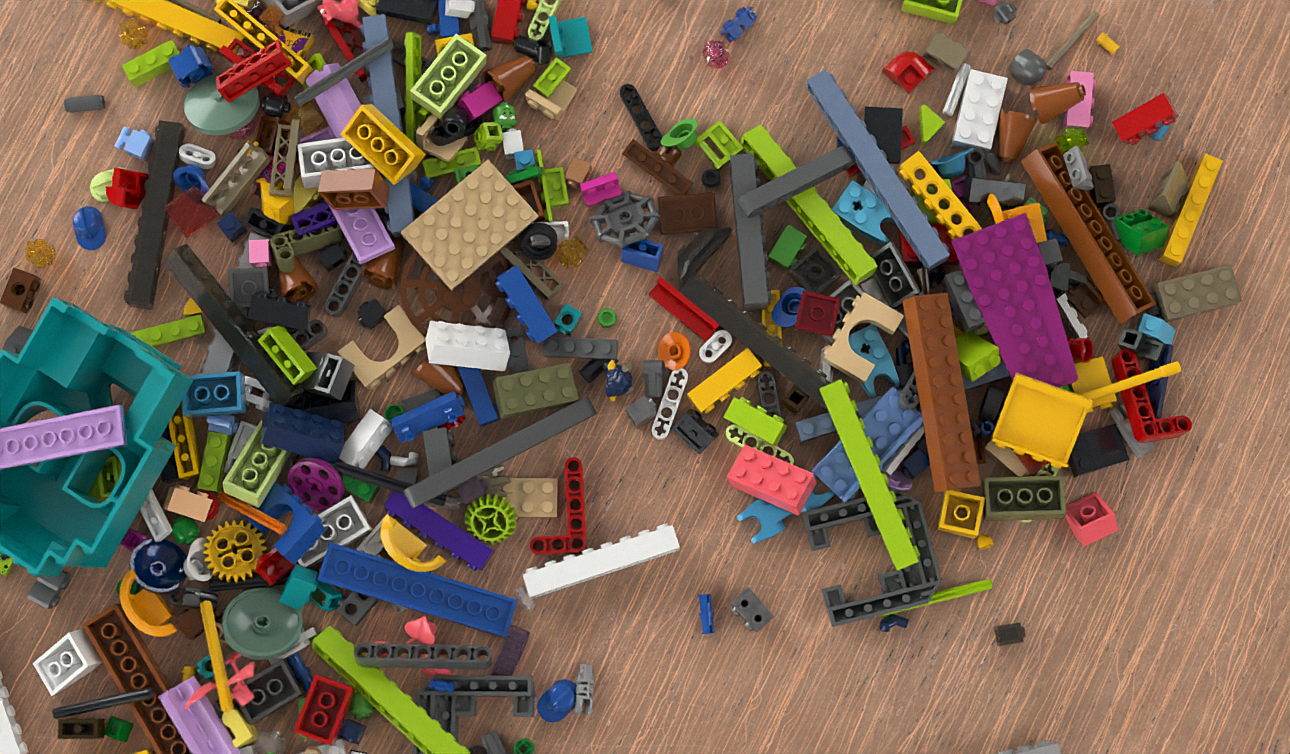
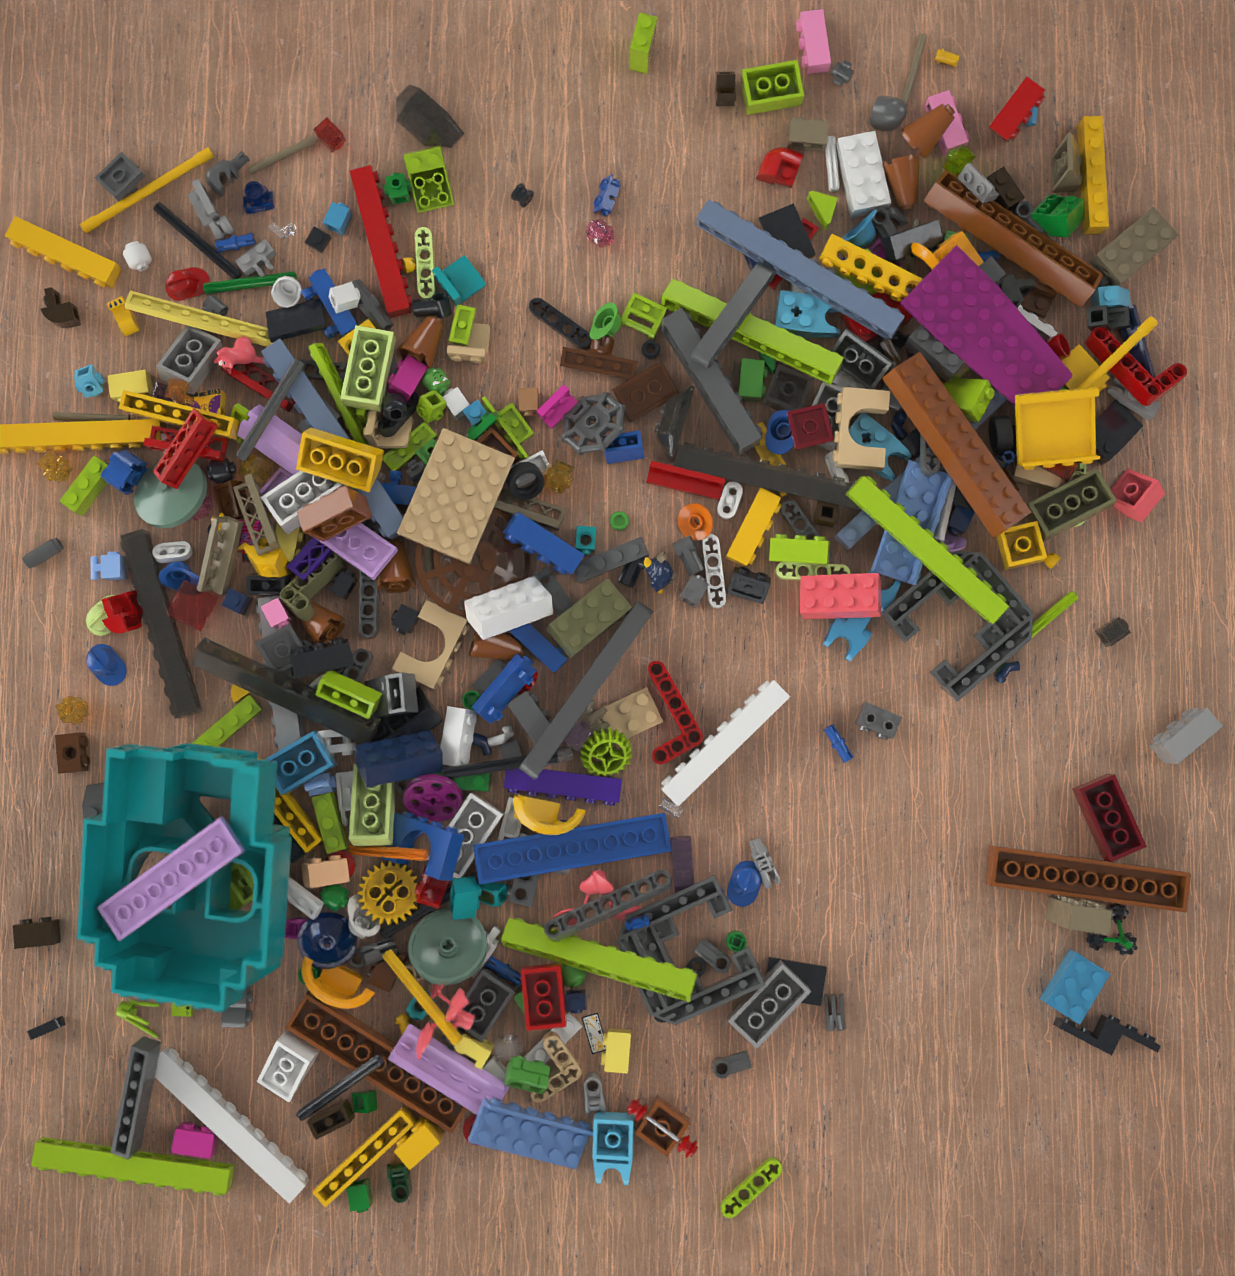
camera: 25 degrees left, 5 degrees up
none -> dark grey gear [406,459,426,483]
none -> green slope [759,352,776,375]

